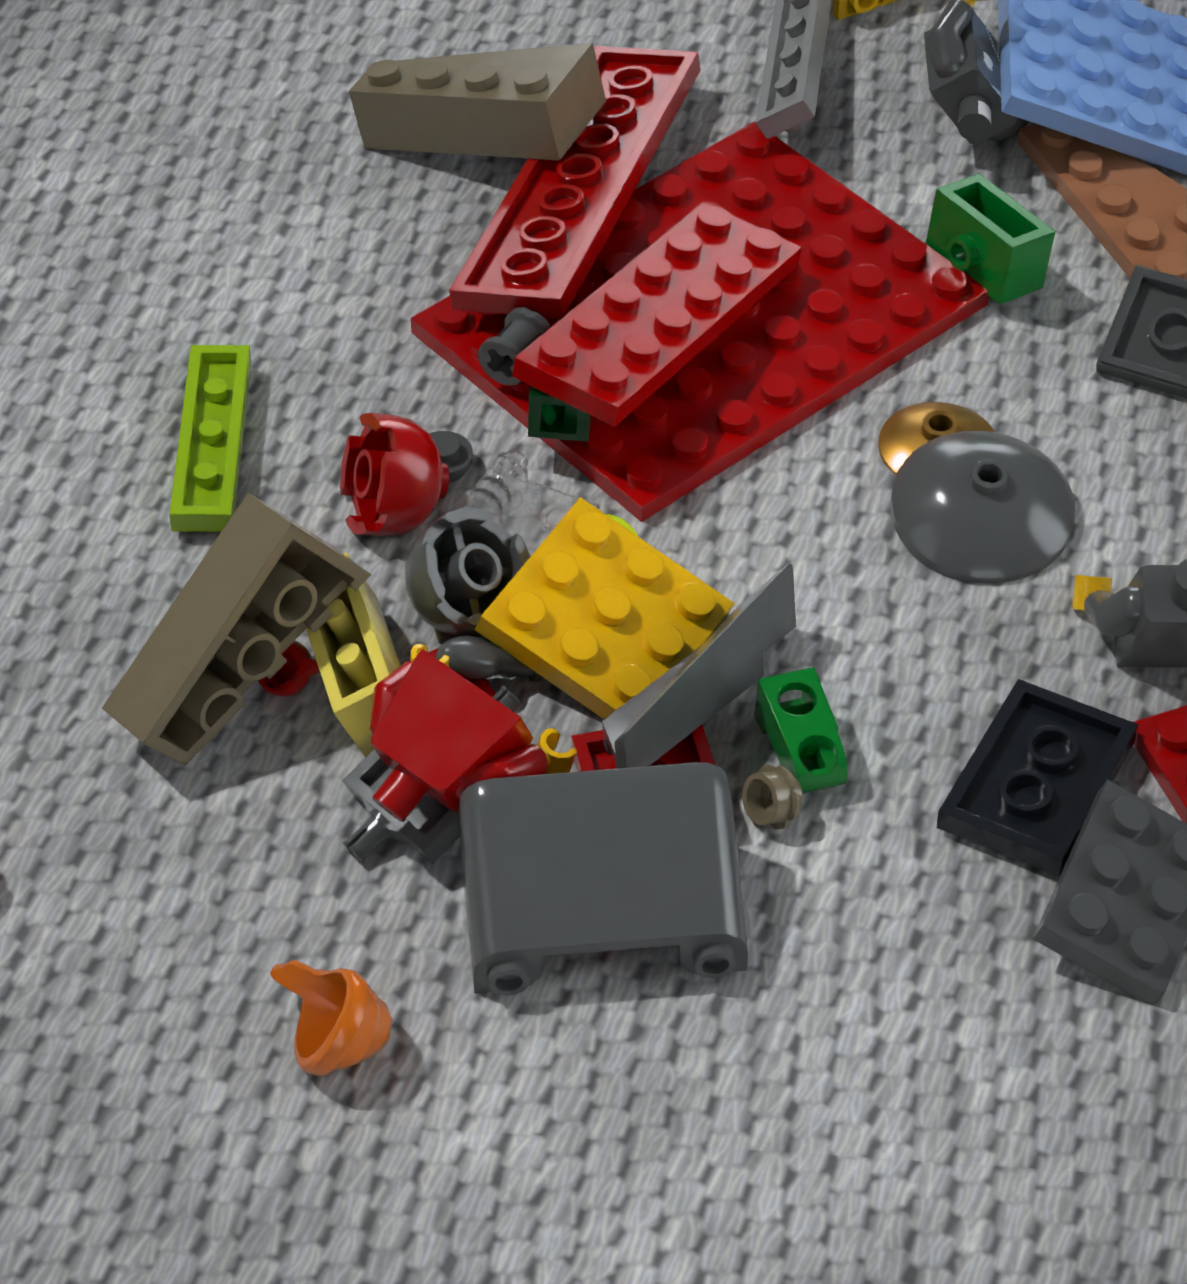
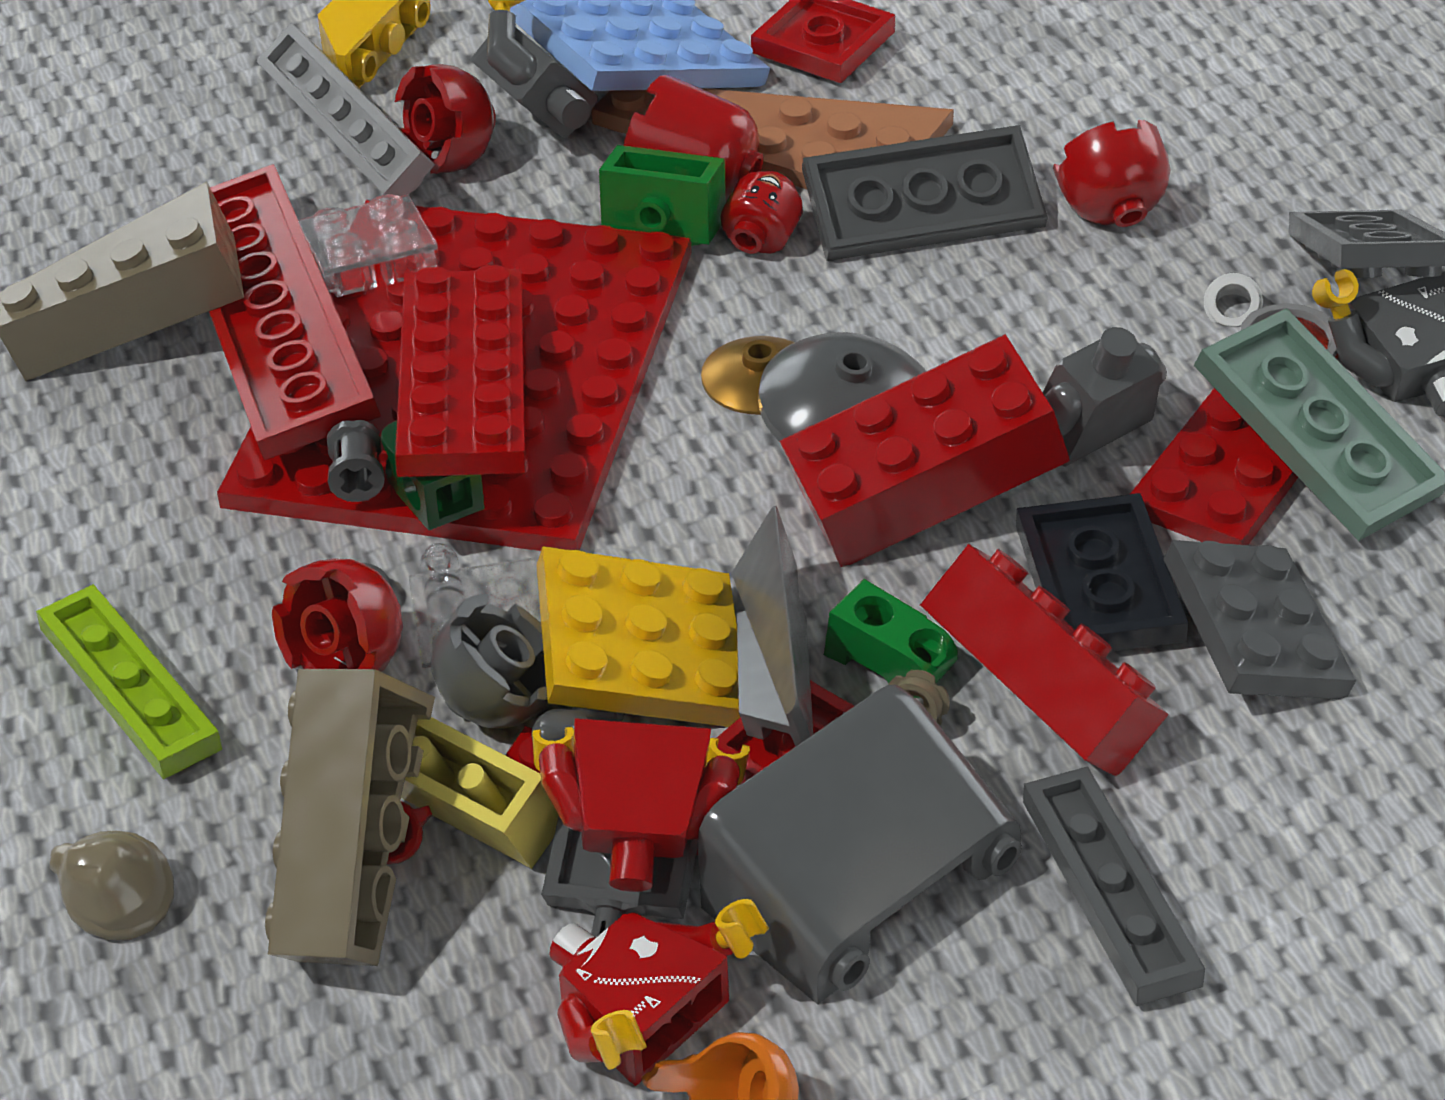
camera: 35 degrees left, 5 degrees down
none -> dark tan hat [50,831,174,940]
none -> clear hinge [298,194,438,297]
none -> red cylinder [395,64,496,174]
none -> red torso [549,899,769,1086]
none -> red cylinder [624,75,764,203]
none -> red head [720,171,803,254]
none -> red brick [780,334,1070,567]
none -> red brick [920,544,1169,776]
none -> dark grey plate [1023,766,1205,1006]

